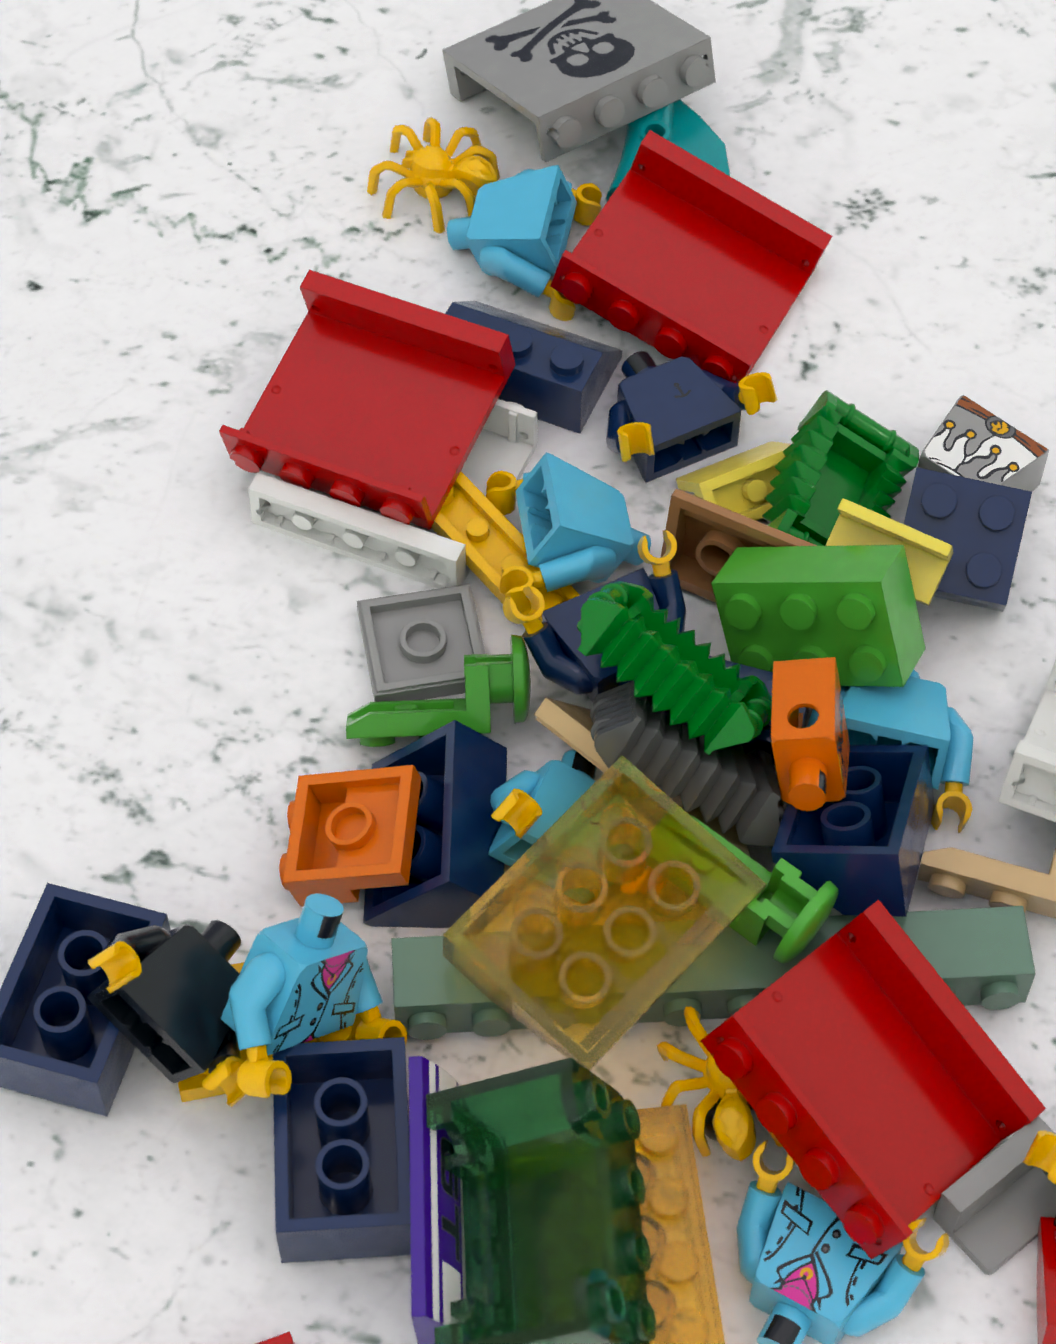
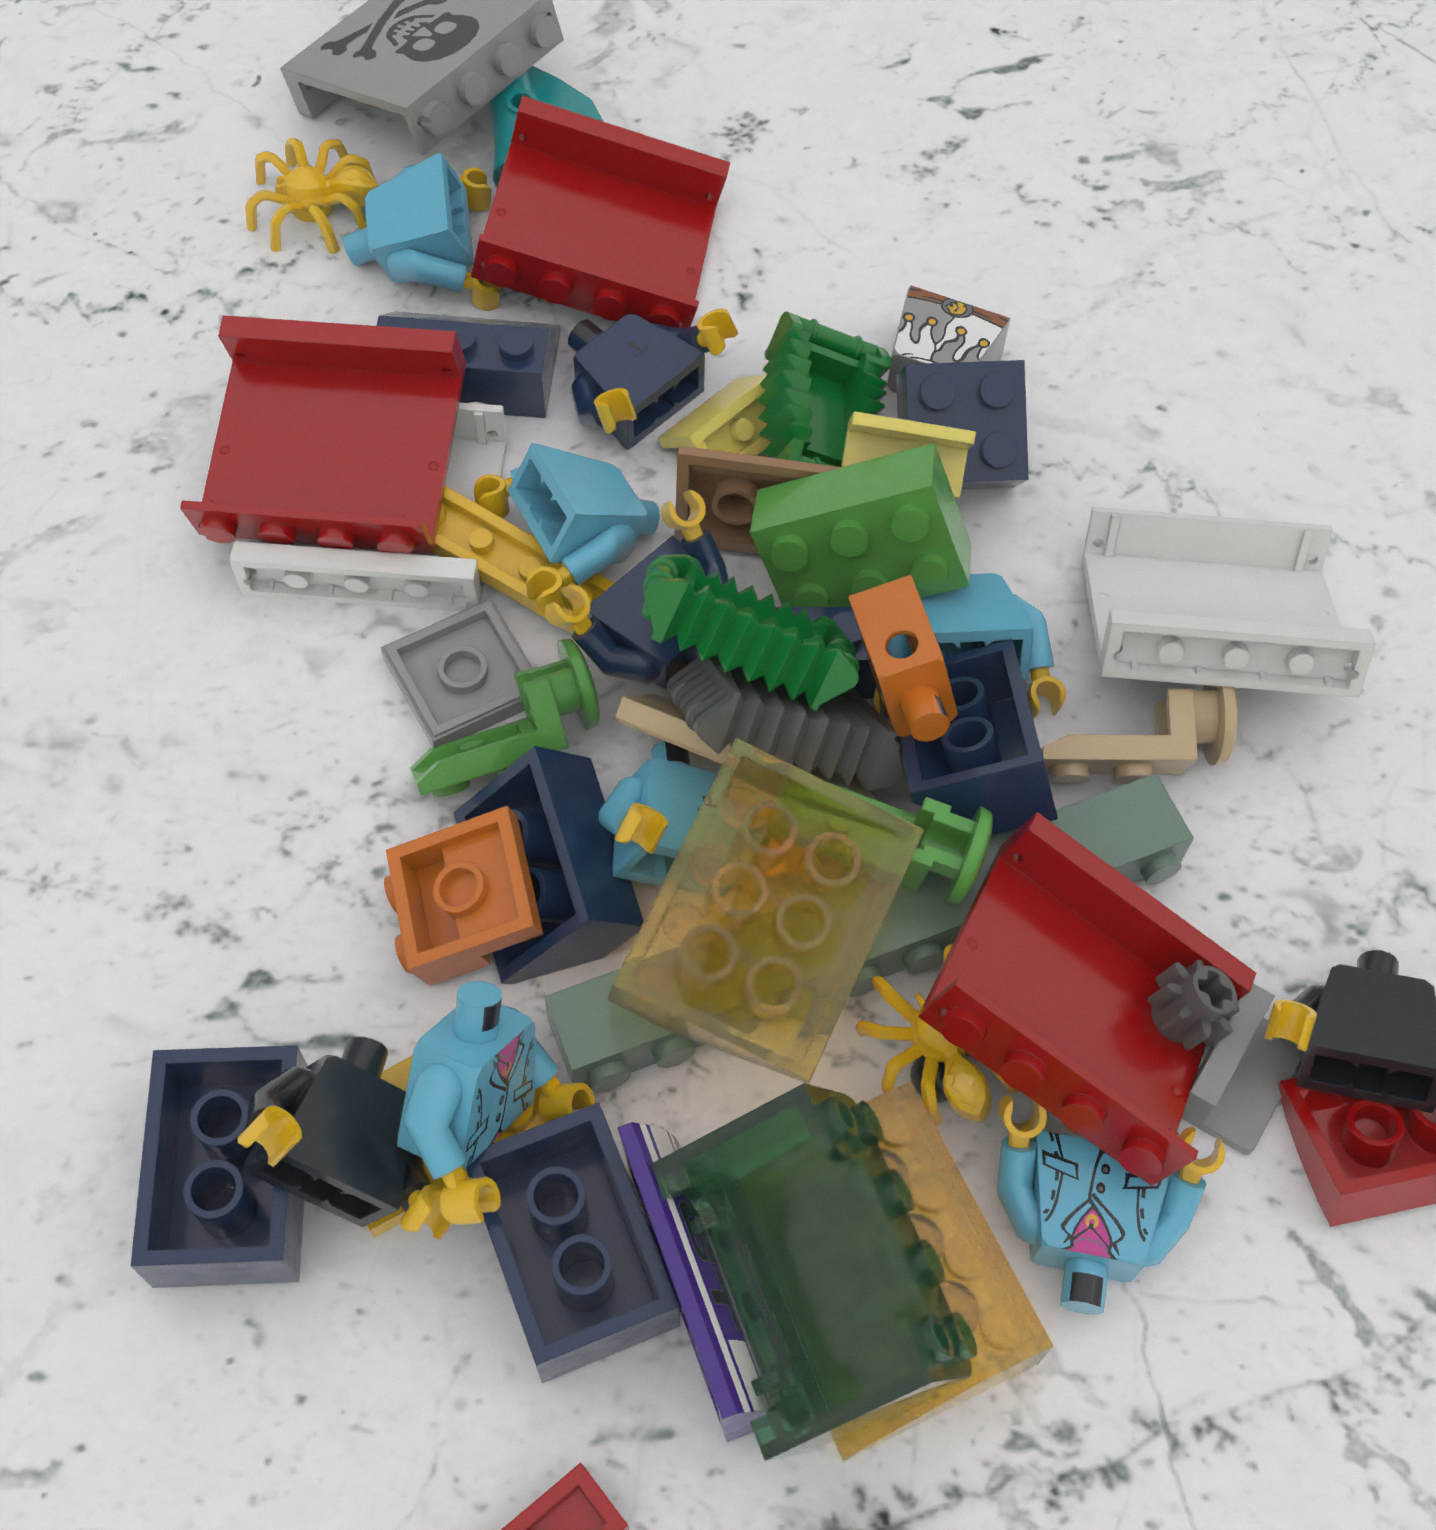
camera: 20 degrees left, 5 degrees up
none -> dark grey gear [1148,959,1240,1050]

